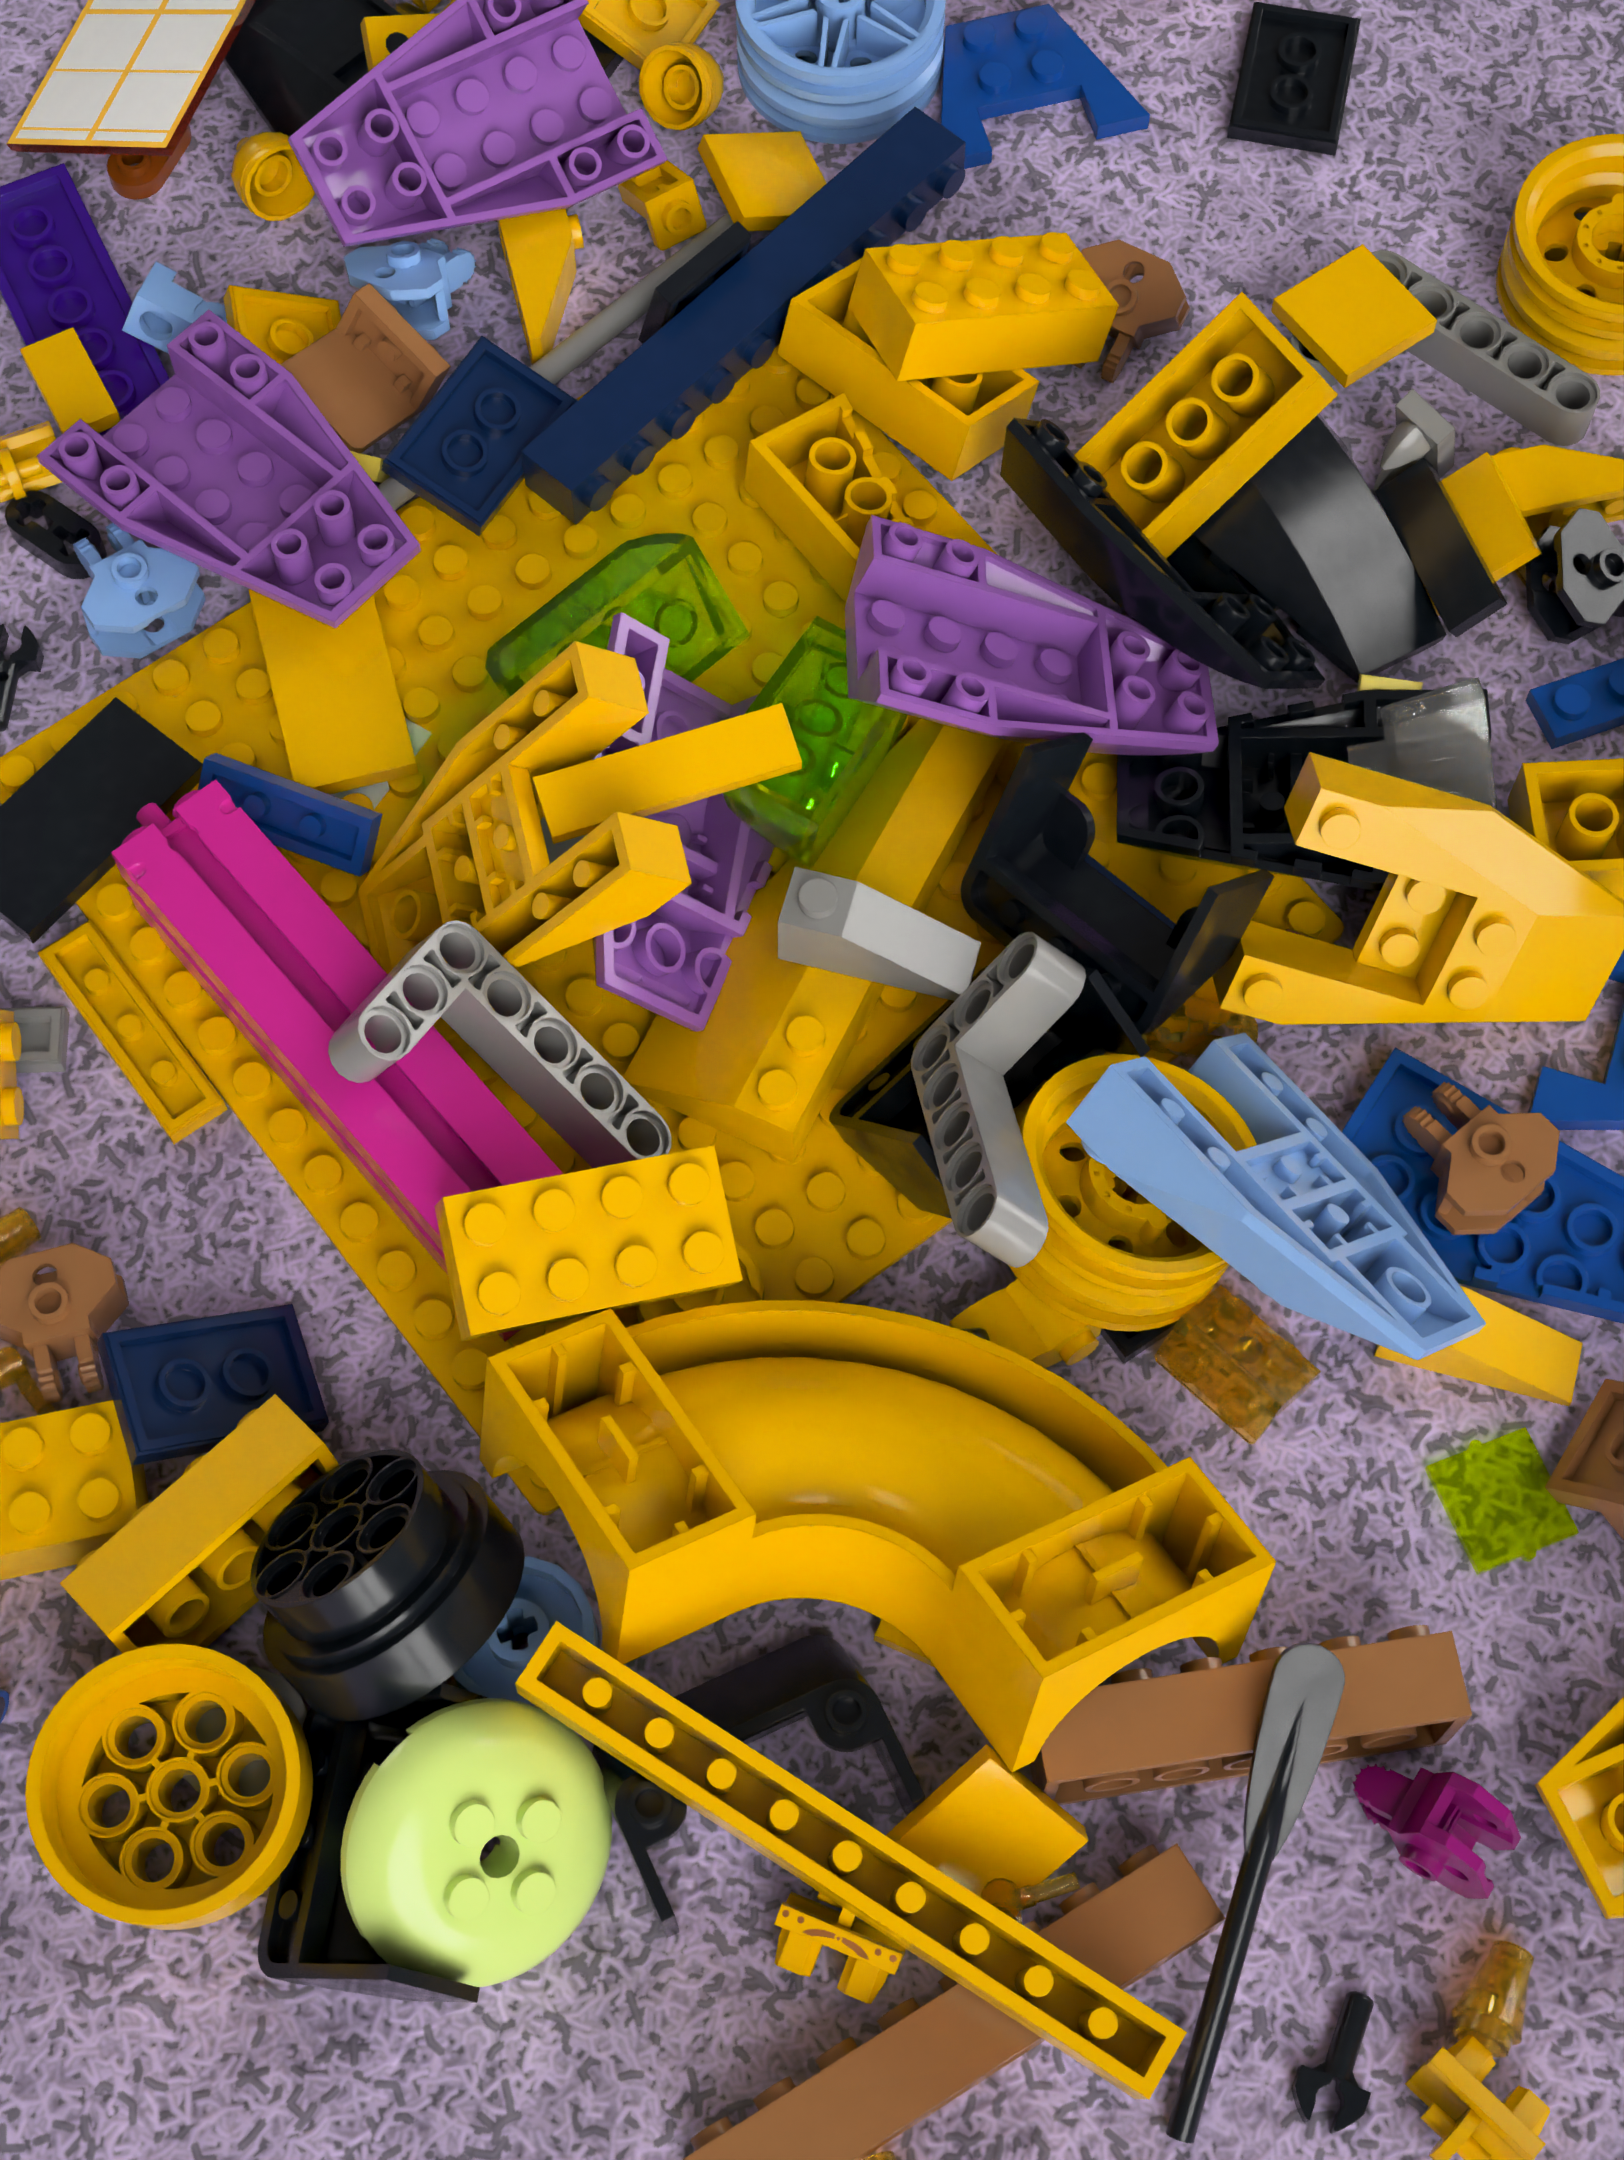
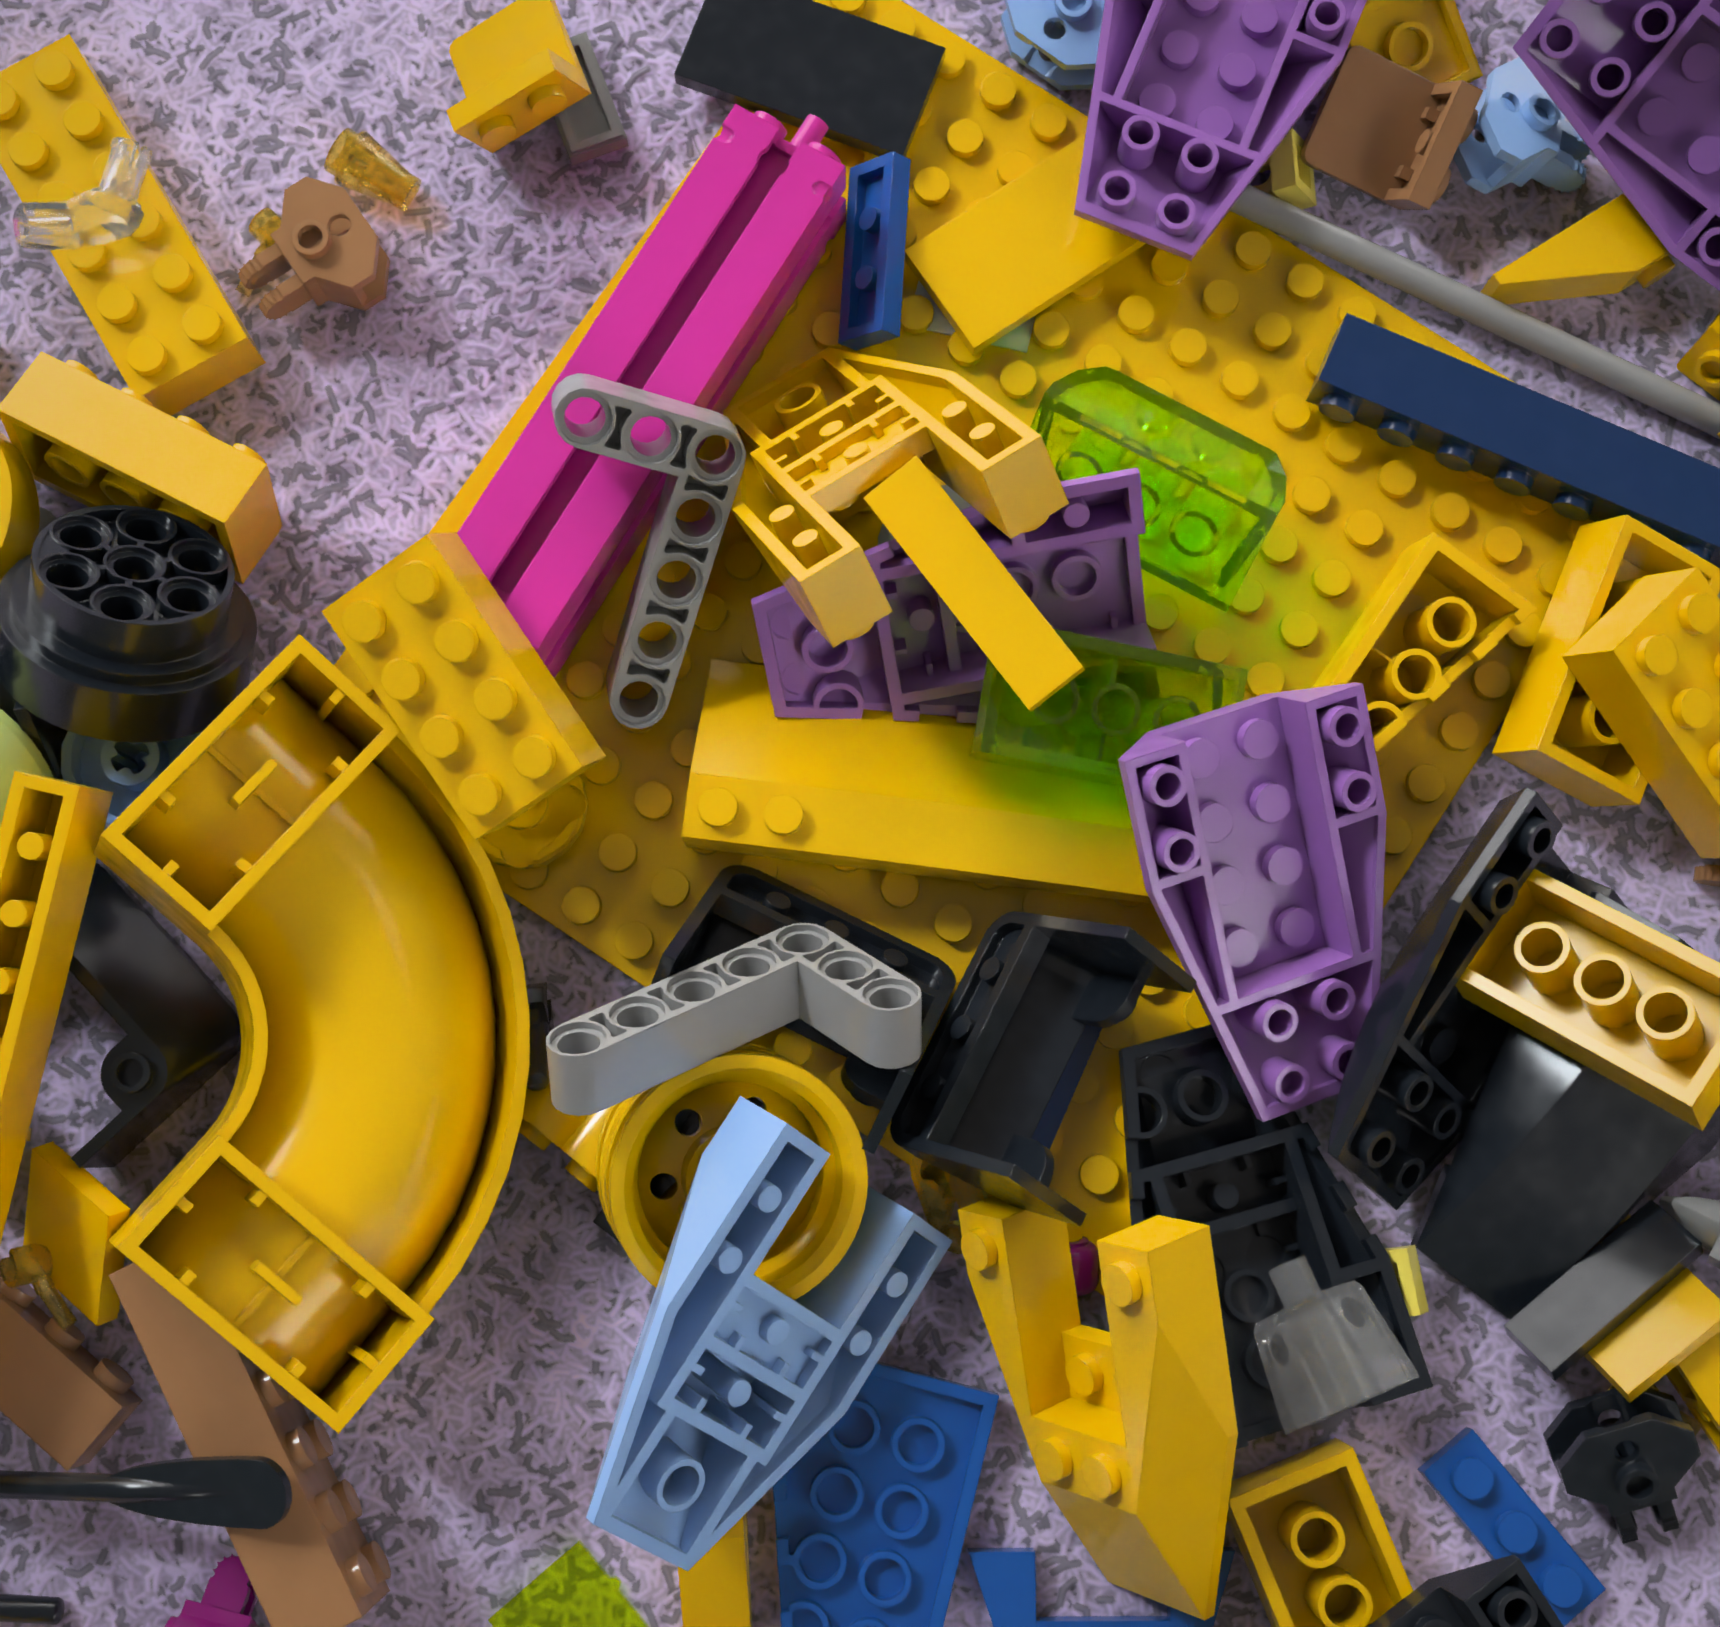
camera: 70 degrees right, 15 degrees up
yellow tile [38,919,228,1144] -> none
dark blue tile [97,1304,329,1466] -> none
dark blue tile [382,336,578,536] -> none
black tile [638,221,752,344] -> none
light grey slope [778,867,981,1001] -> none
clear yellow bracket [1154,1285,1321,1444] -> none
medium nougat hinge [1402,1082,1560,1235] -> none

